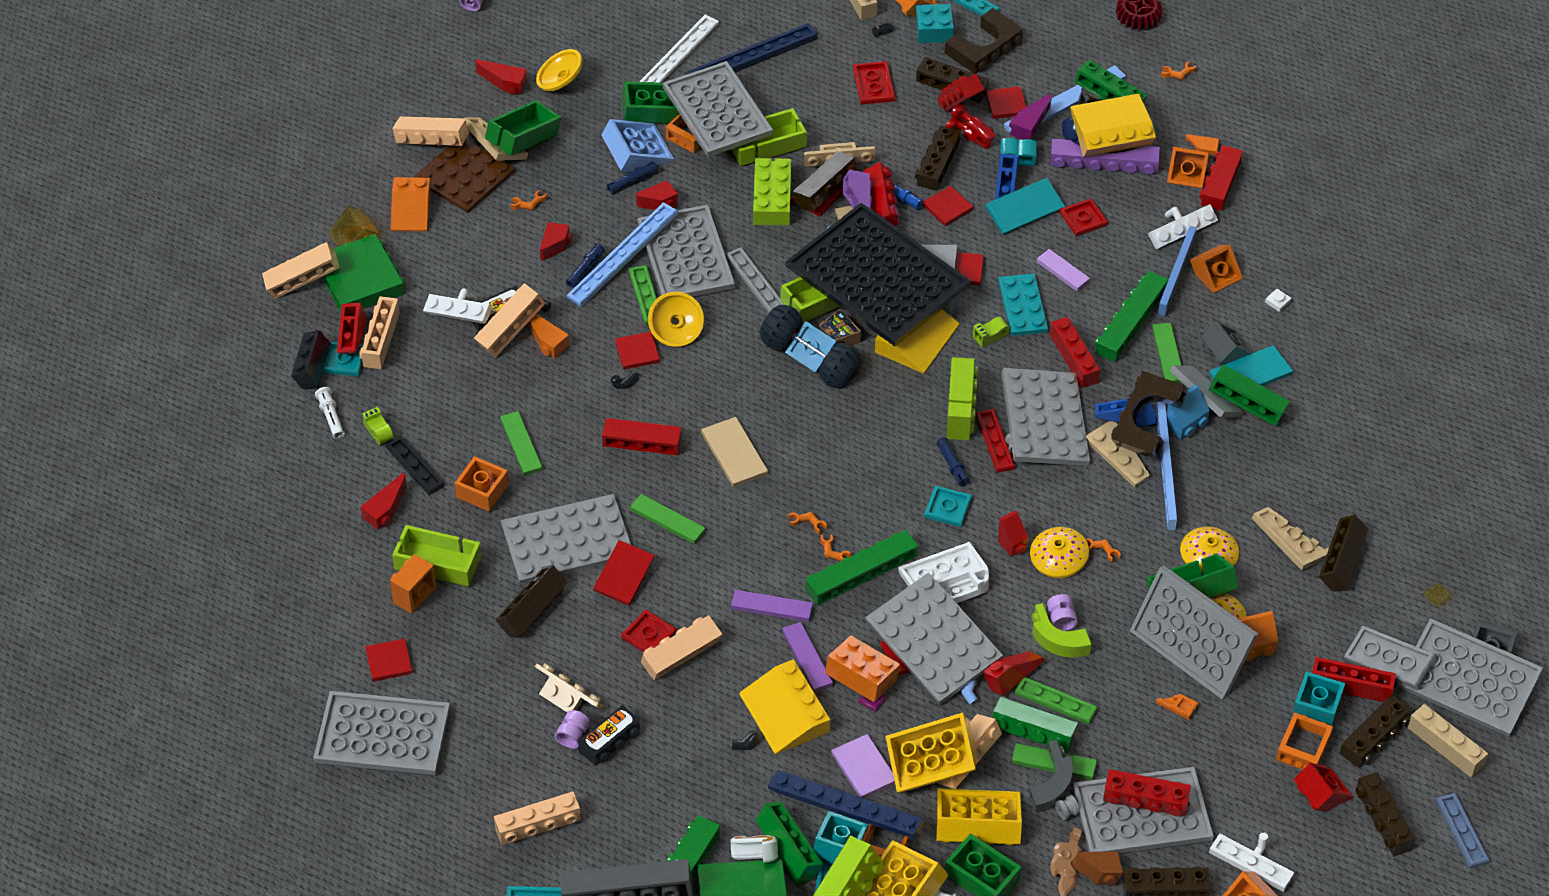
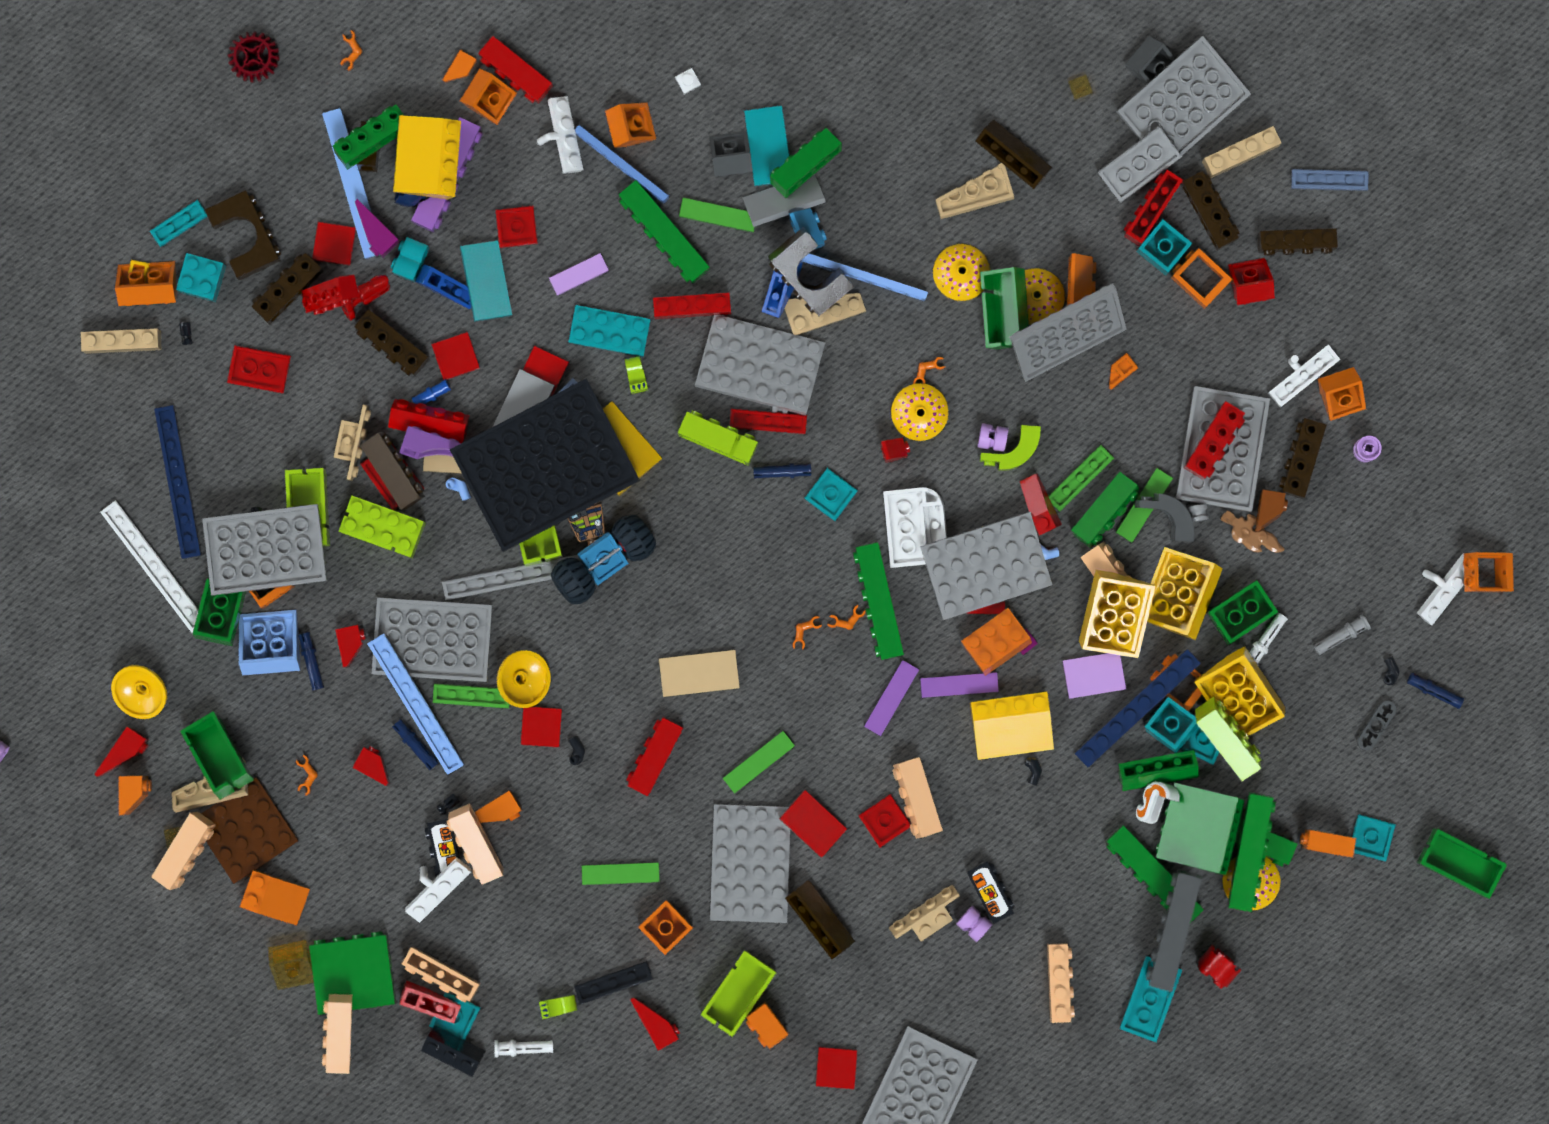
camera: 70 degrees left, 35 degrees up
none -> orange slope [119,776,152,815]

